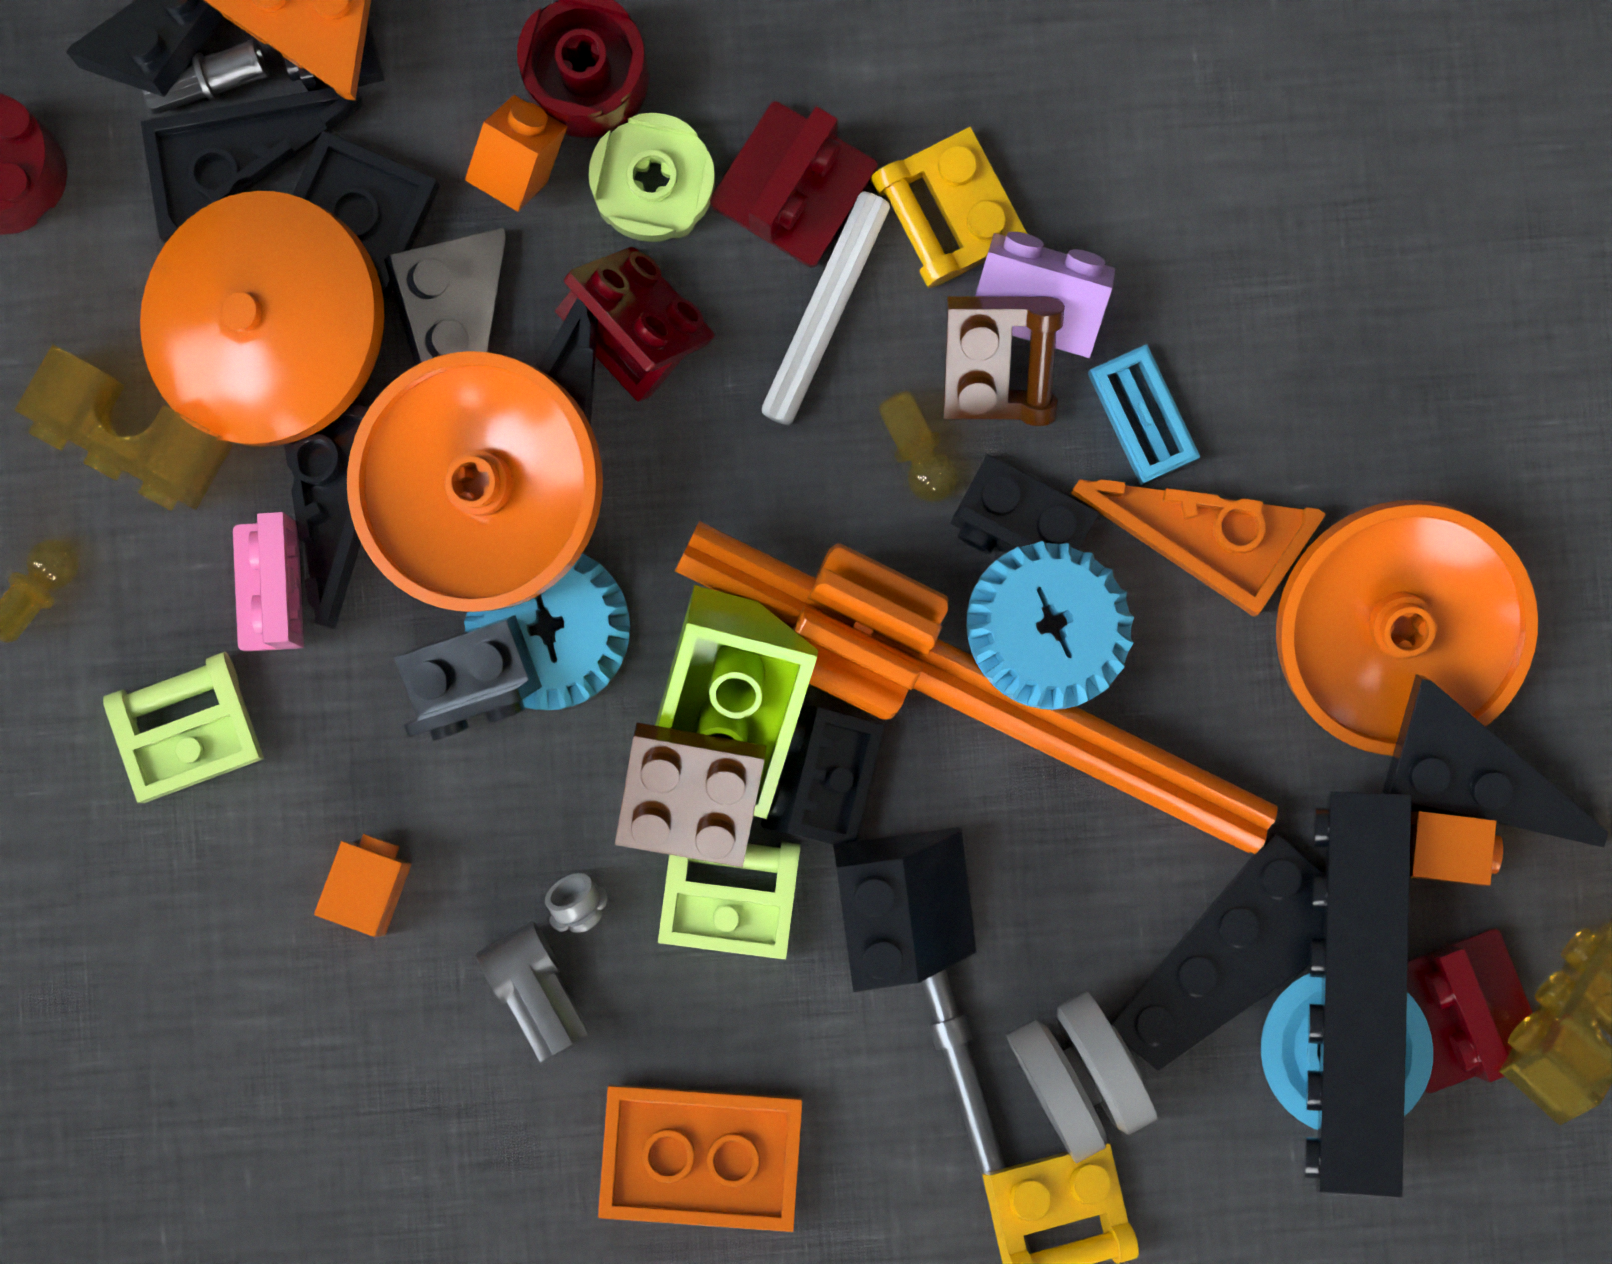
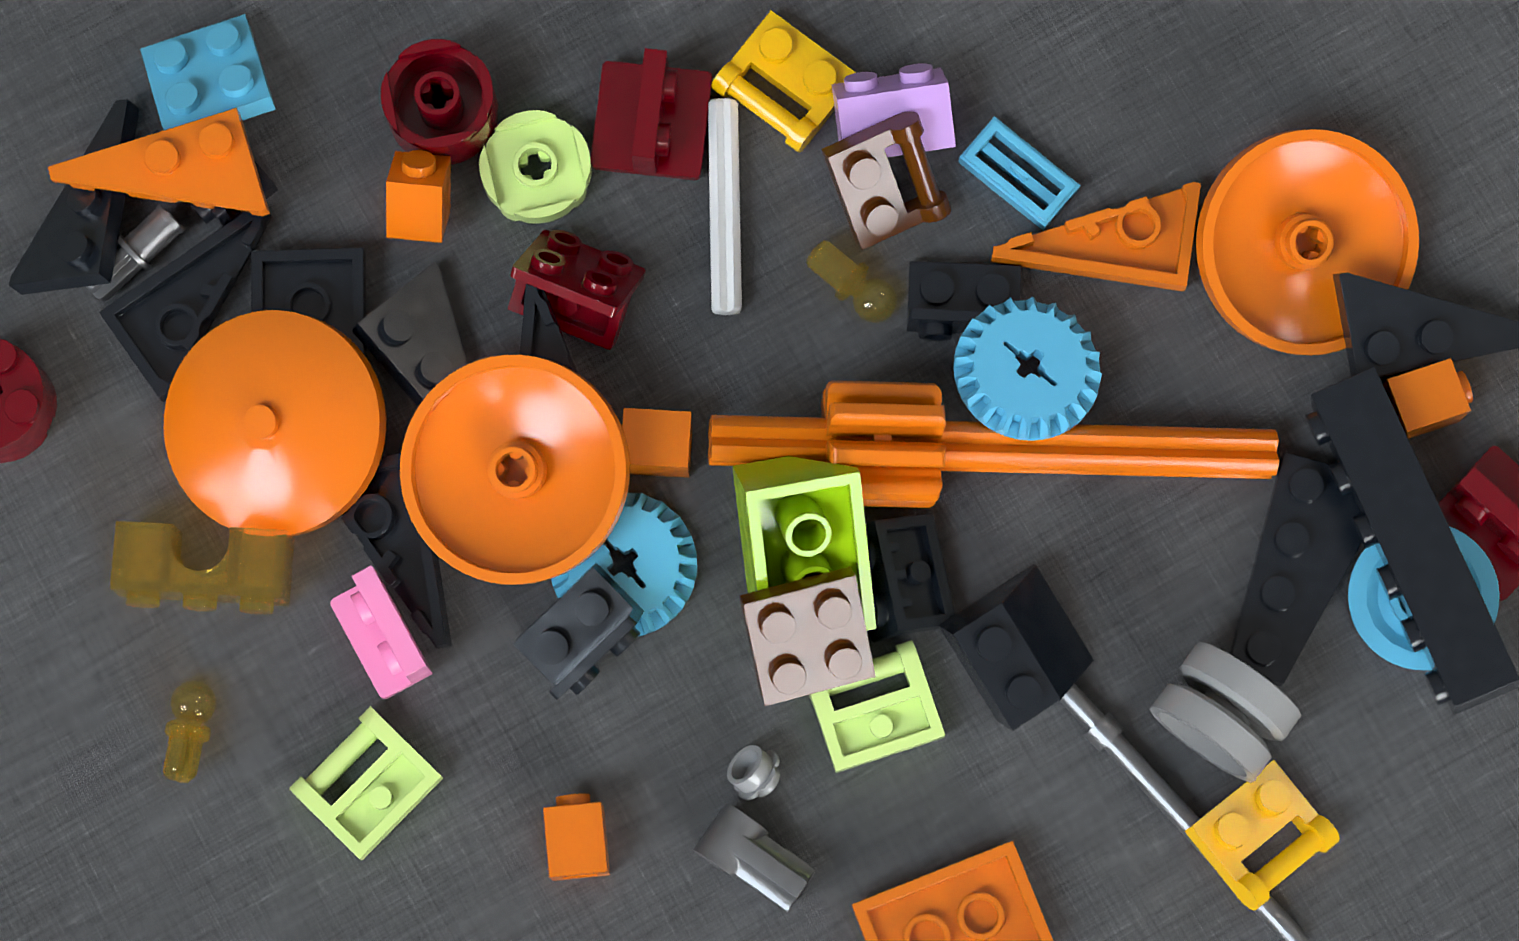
camera: 25 degrees left, 5 degrees down
none -> orange brick [621,408,693,478]

